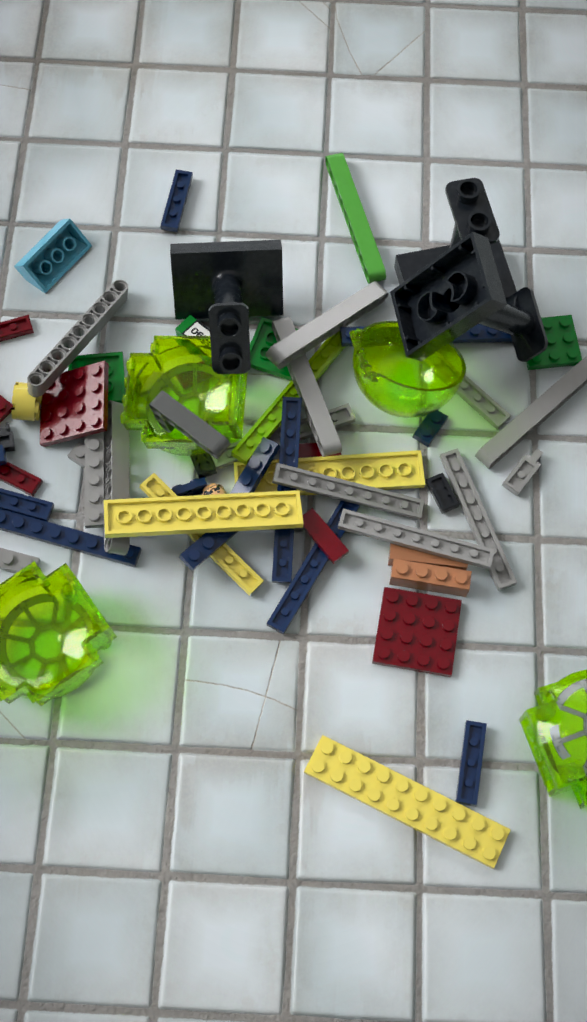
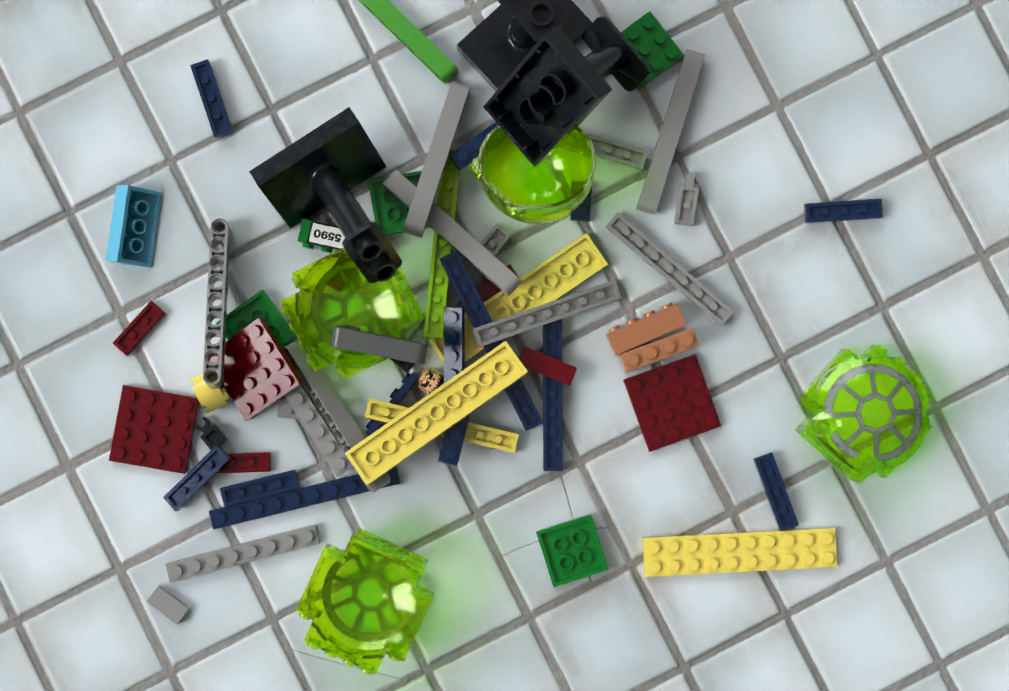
camera: 30 degrees left, 20 degrees up
light grey plate [338,509,495,570] -> none
black plate [425,473,460,514] -> none
none -> green plate [536,514,609,587]

